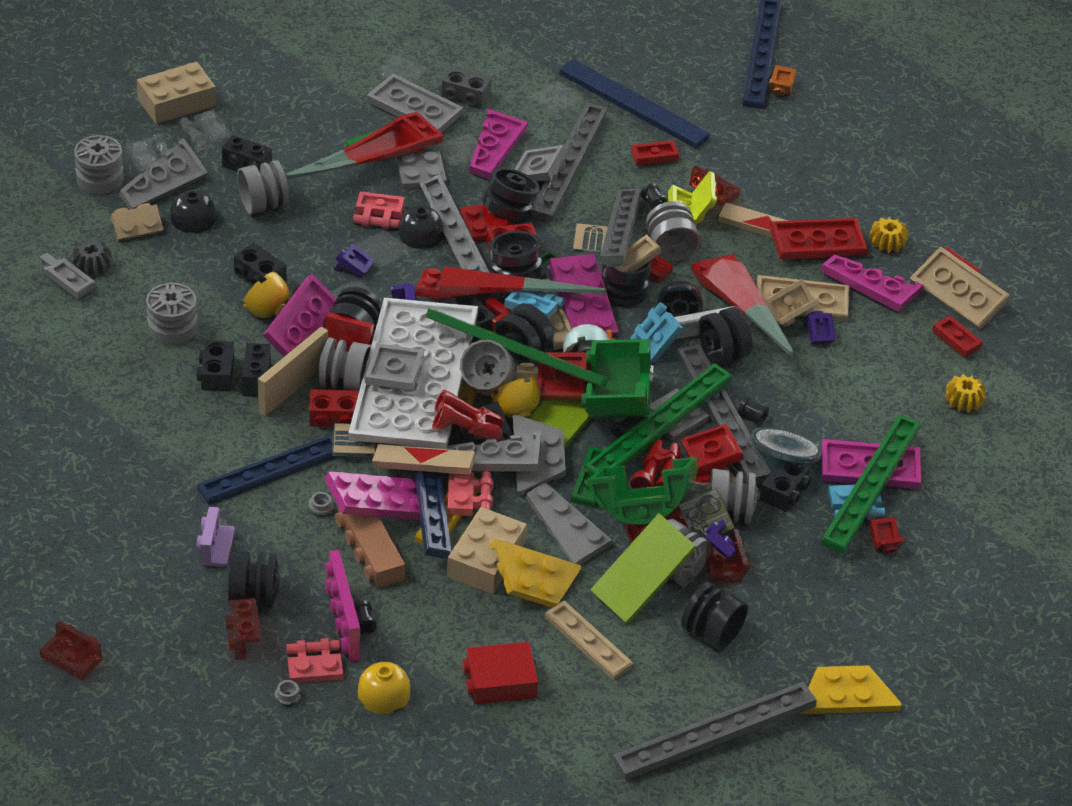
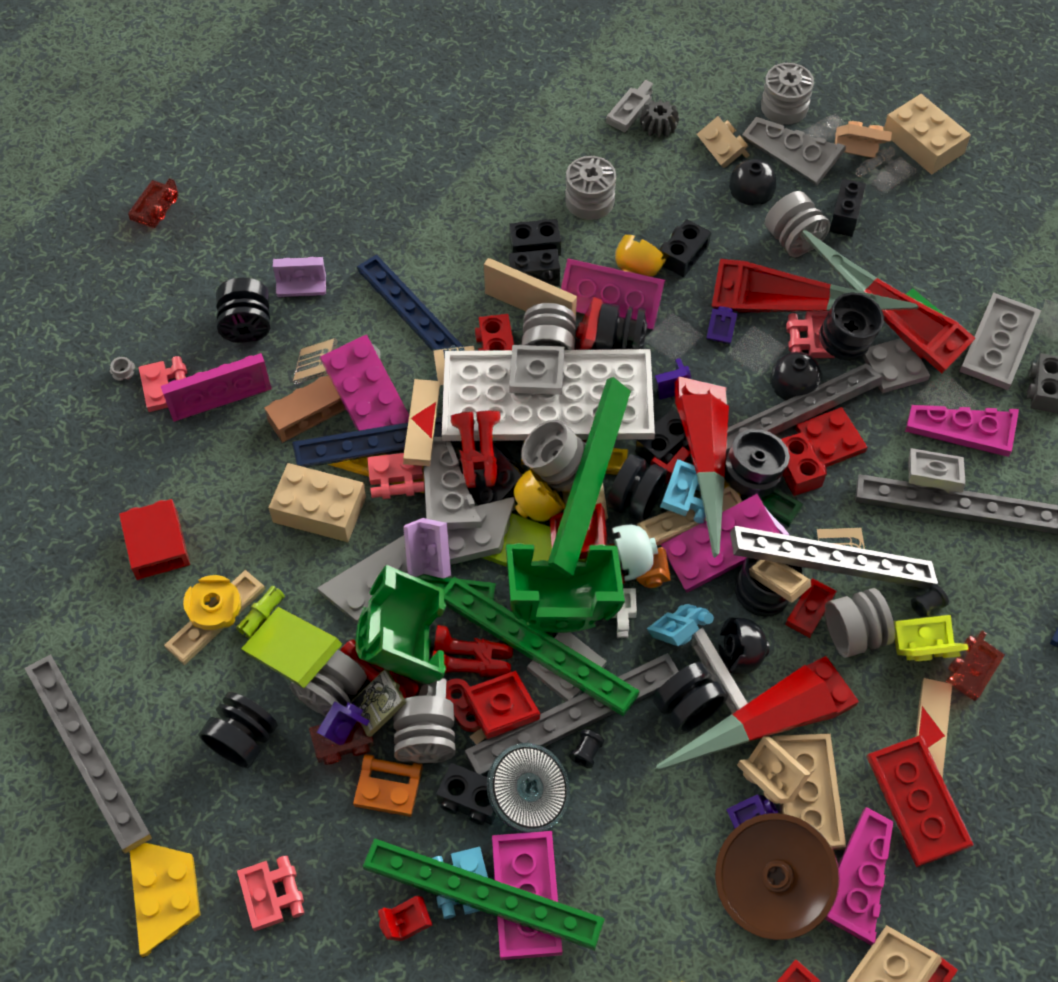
camera: 85 degrees right, 15 degrees up
clear red bracket [225,598,261,660] -> none
black bush [354,600,377,634] -> none
yellow cylinder [358,662,411,714] -> none
black wheel [482,168,539,221] -> none
yellow wing [489,538,581,607] -> none
red plate [630,140,679,166] -> none
yellow gear [869,217,909,254] -> none
none -> yellow plate [183,575,241,630]
none -> lime pin [236,586,285,639]
none -> coral plate [237,856,304,932]
none -> piece [292,338,338,384]
none -> orange plate [353,754,423,817]
none -> lavender bracket [404,518,451,579]
none -> red plate [712,259,919,313]
none -> reddish brown dish [715,813,840,940]
none -> black wheel [819,292,884,361]
none -> light nougat bracket [834,121,892,158]

